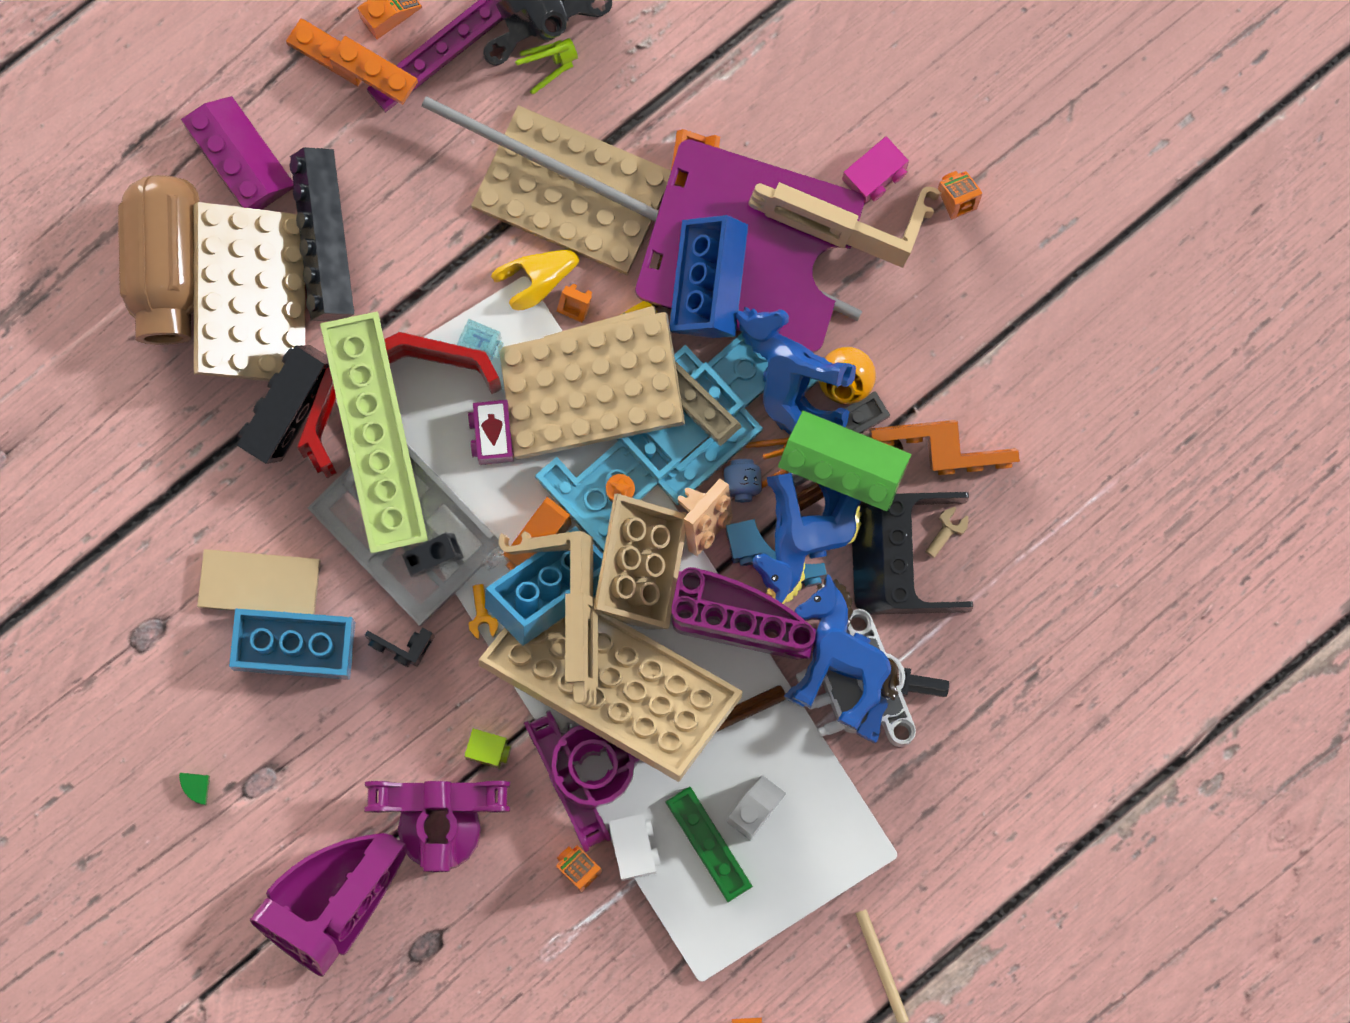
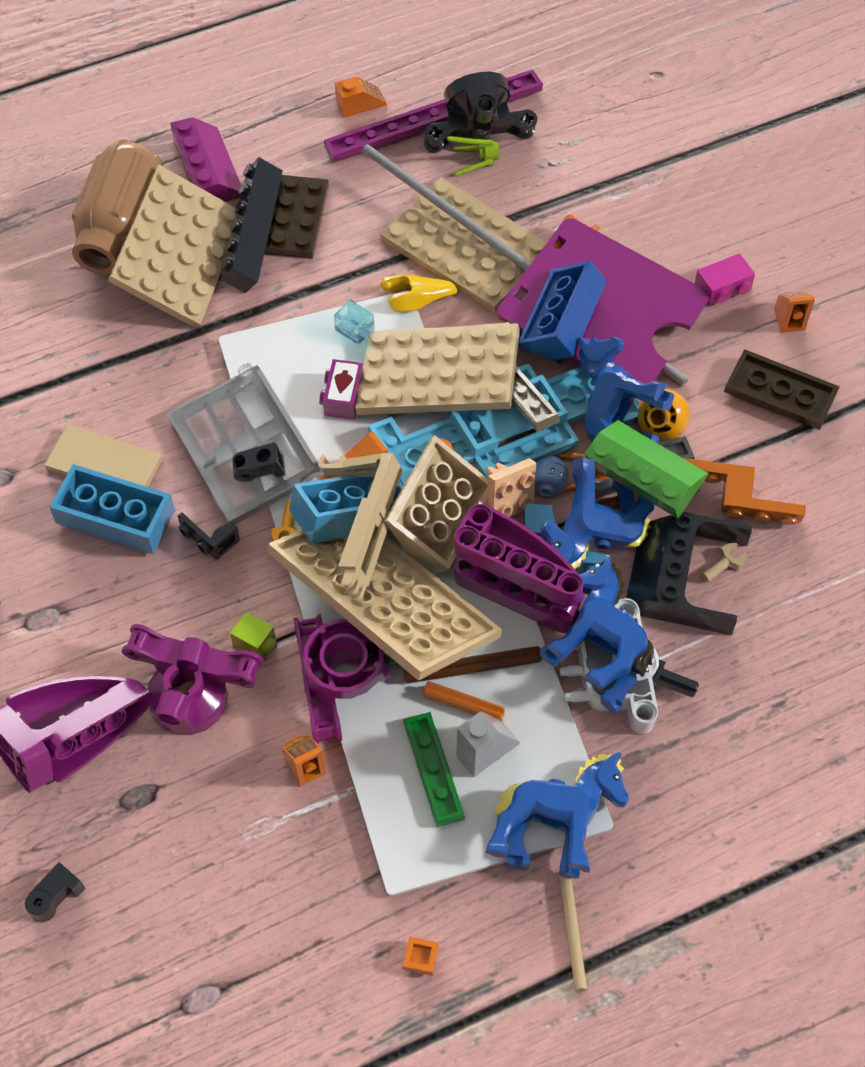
camera: 15 degrees right, 20 degrees down
black brick [237,345,329,464] -> none
orange bracket [286,18,418,105] -> none
red panel [297,332,502,478] -> none
yellowish green plate [320,311,428,553] -> none
orange tile [556,284,592,323] -> none
white brick [608,813,661,881] -> none
tan hinge [749,182,941,268] -> none
none -> dark brown plate [265,175,329,259]
none -> orange axle [423,681,505,721]
none -> blue animal [485,752,629,879]
none -> dark brown plate [724,349,840,430]

